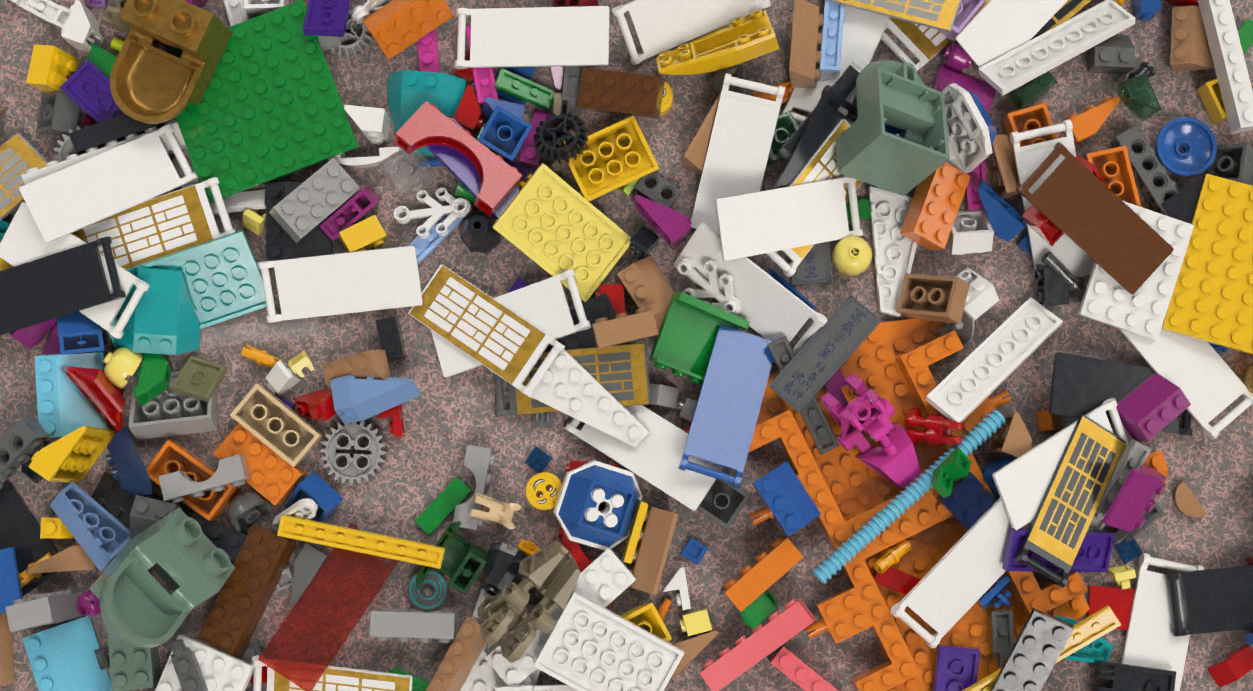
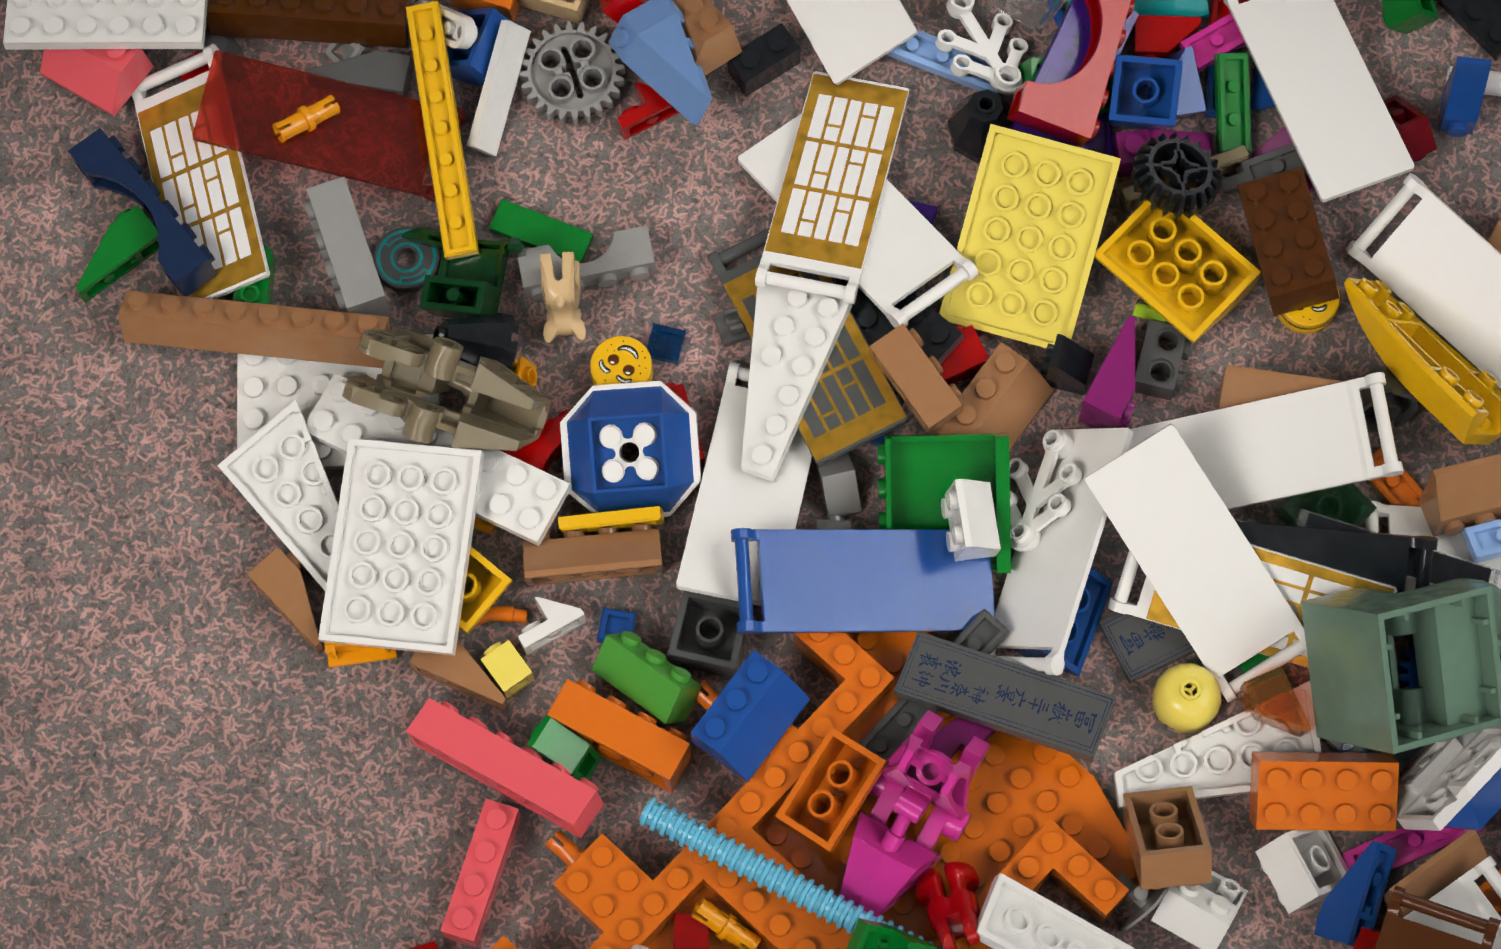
camera: 70 degrees right, 10 degrees down
none -> light orange pin [272,94,340,143]
none -> white tile [467,20,531,156]
none -> bright green brick [592,631,702,724]
none -> orange slope [775,727,888,853]
none -> white slope [941,479,1001,561]
none -> clear orange slope [1238,666,1311,738]

